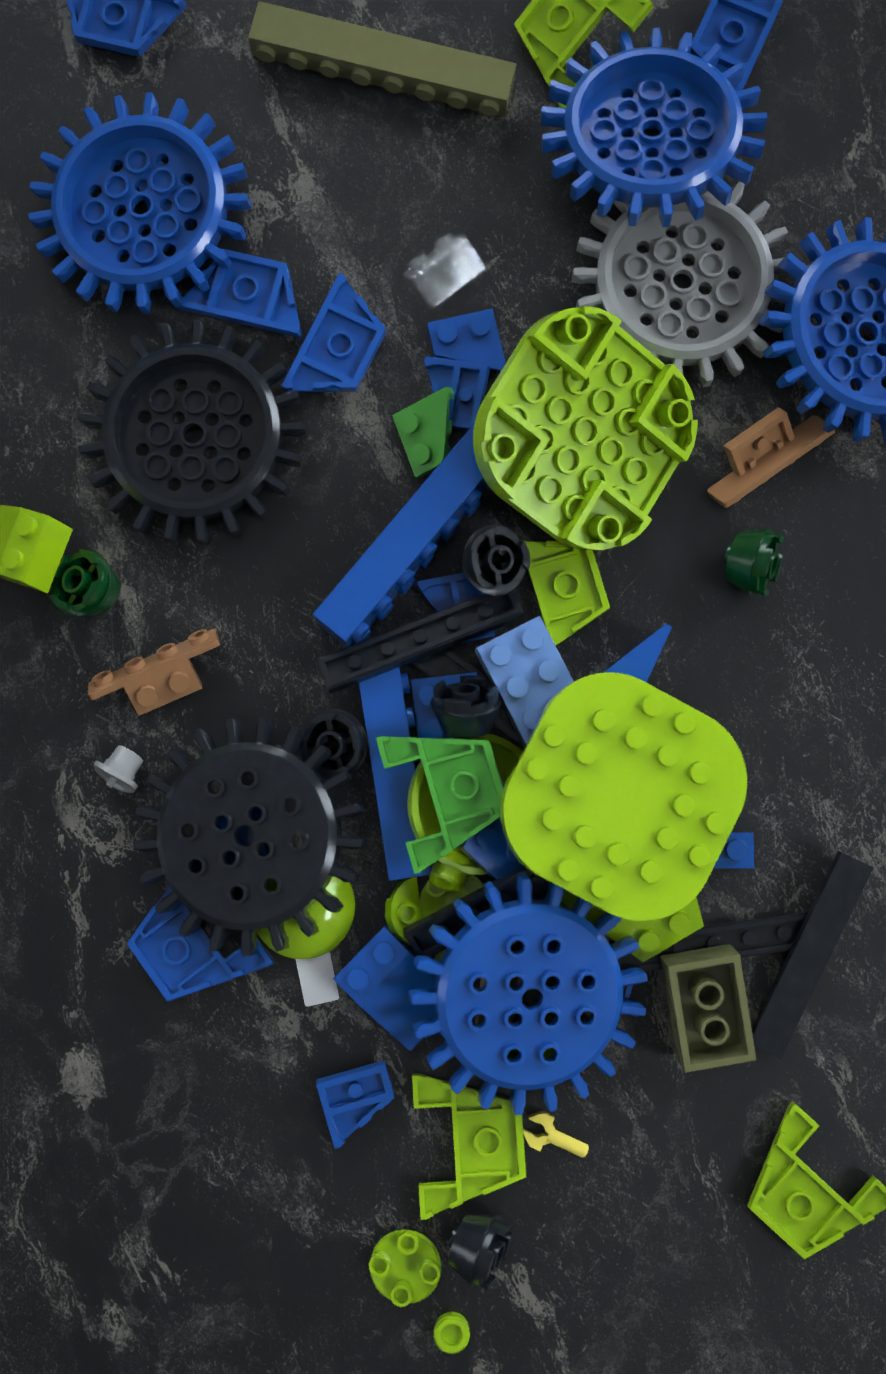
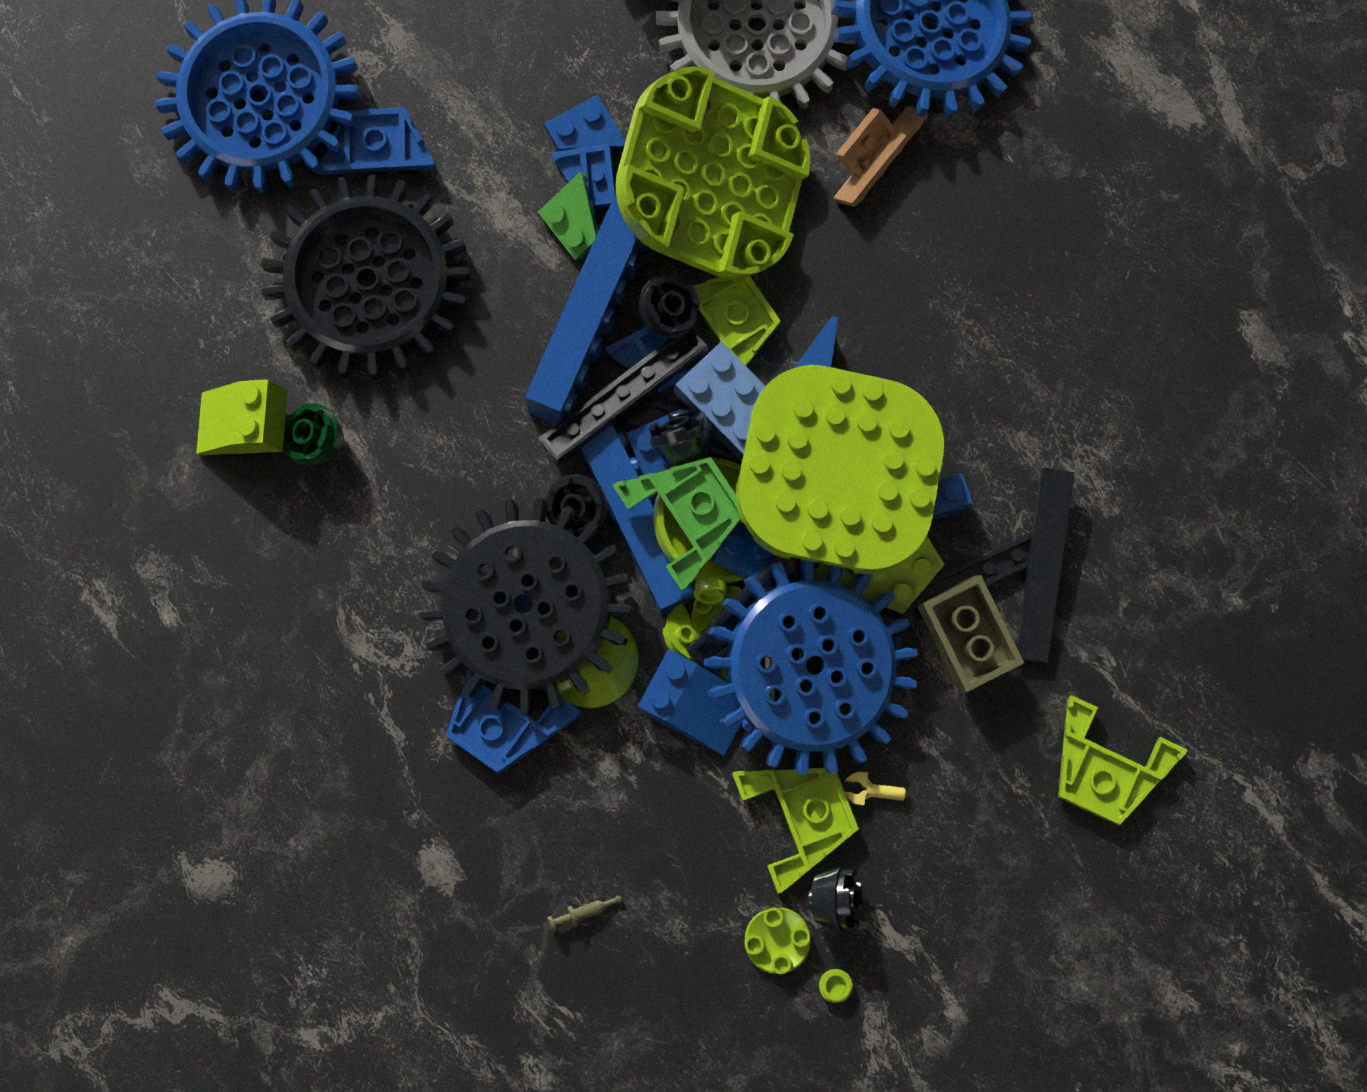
camera: 20 degrees left, 5 degrees down
medium nougat bracket [88,629,220,716] -> none
light grey piece [93,745,143,793] -> none
blue wing [281,273,386,392] -> none
white sticker [295,951,339,1007] -> none
blue wing [316,1060,395,1149] -> none
clear bracket [403,232,486,308] -> none
dark green cone [724,529,785,596] -> none
none -> olive piece [547,895,622,933]

